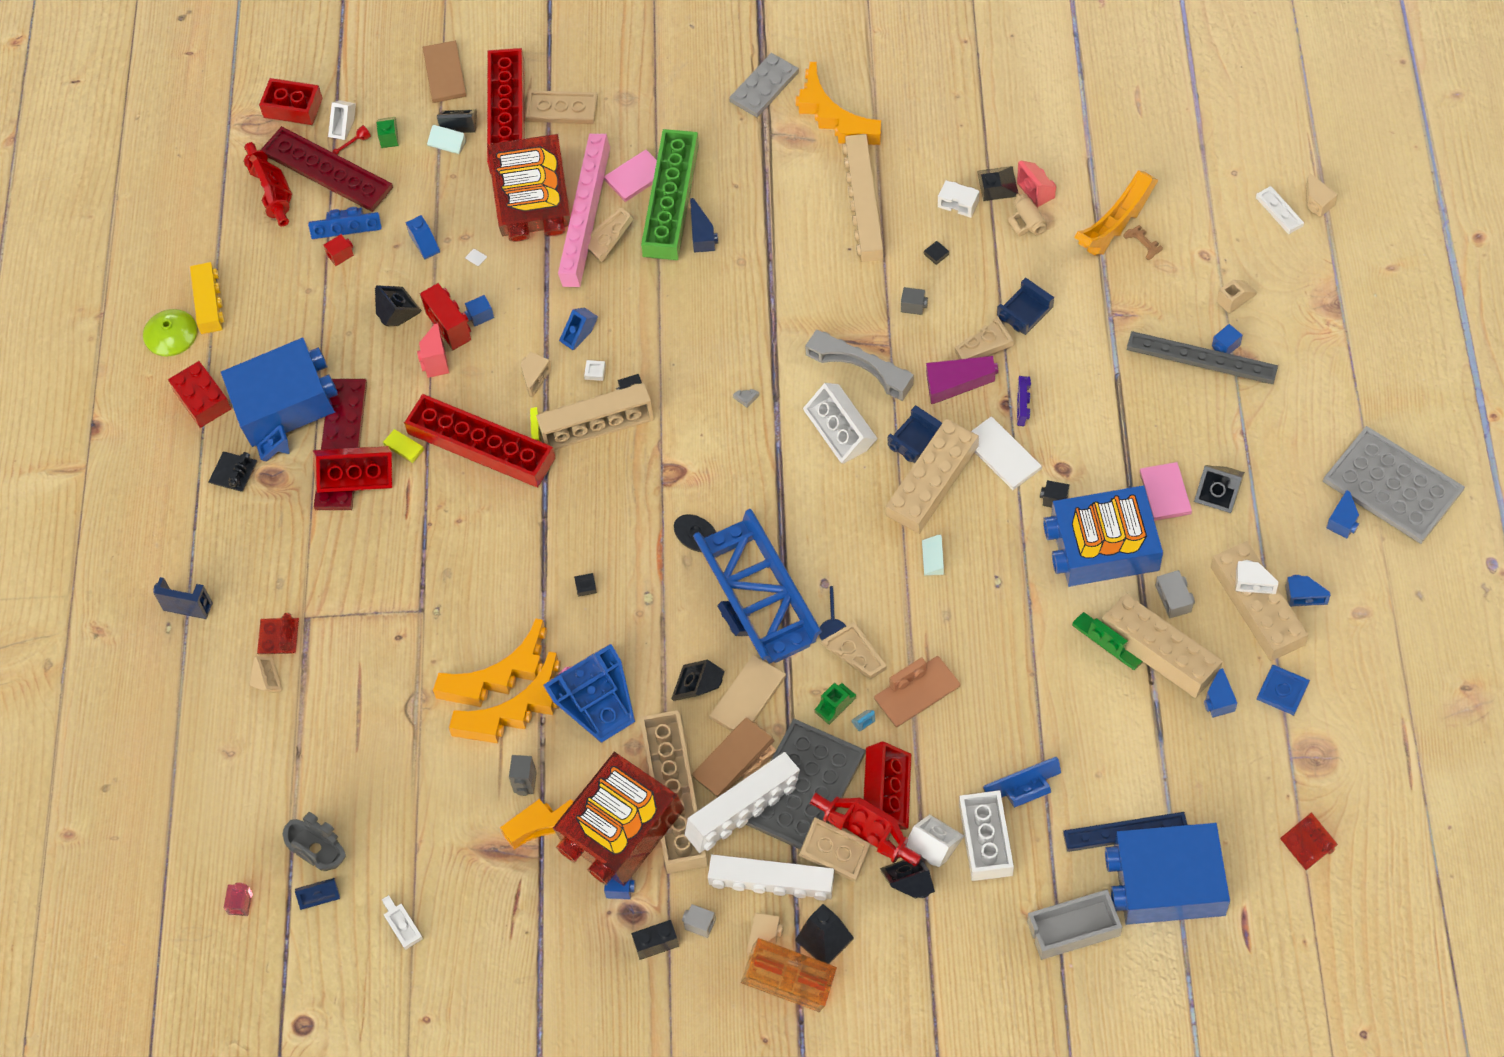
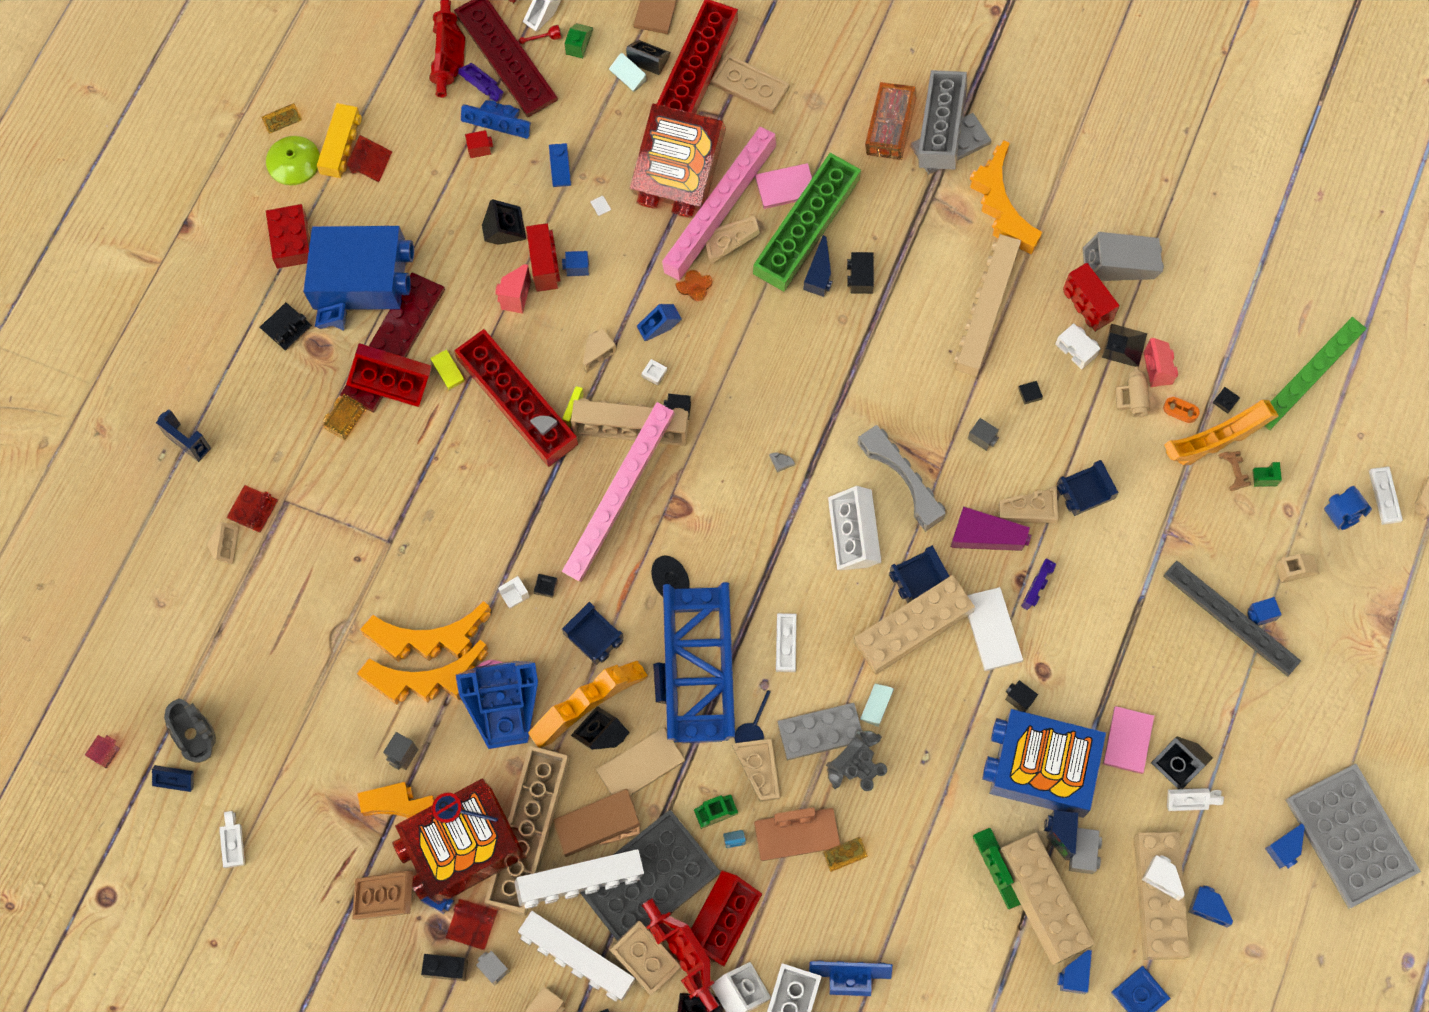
camera: 20 degrees right, 10 degrees up
none -> clear yellow tile [261,103,302,134]
none -> clear yellow brick [323,394,365,440]
none -> clear red hinge [346,135,392,182]
none -> medium nougat tile [352,871,413,920]
none -> piece [432,793,498,823]
none -> clear red hinge [446,899,498,950]
none -> dark purple hinge [458,63,503,102]
none -> white panel [498,576,529,608]
none -> light orange arch [528,661,648,748]
none -> light grey tile [530,416,558,436]
none -> bright pink brick [562,402,675,582]
none -> dark blue panel [562,602,624,665]
none -> clear orange plate [676,270,712,301]
none -> white tile [776,613,797,672]
none -> light grey plate [777,703,862,761]
none -> clear yellow tile [823,837,868,872]
none -> dark grey piece [826,730,887,791]
none -> black brick [847,252,874,294]
none -> brick [865,82,917,160]
none -> light grey brick [918,70,967,169]
none -> dark blue slope [1044,810,1079,860]
none -> red brick [1063,263,1120,332]
none -> light grey slope [1083,232,1164,281]
none -> orange beam [1163,397,1200,423]
none -> white plate [1167,788,1224,811]
none -> black plate [1213,387,1240,414]
none -> green panel [1253,462,1282,487]
none -> bright green plate [1265,317,1367,430]
none -> blue brick [1324,486,1372,530]

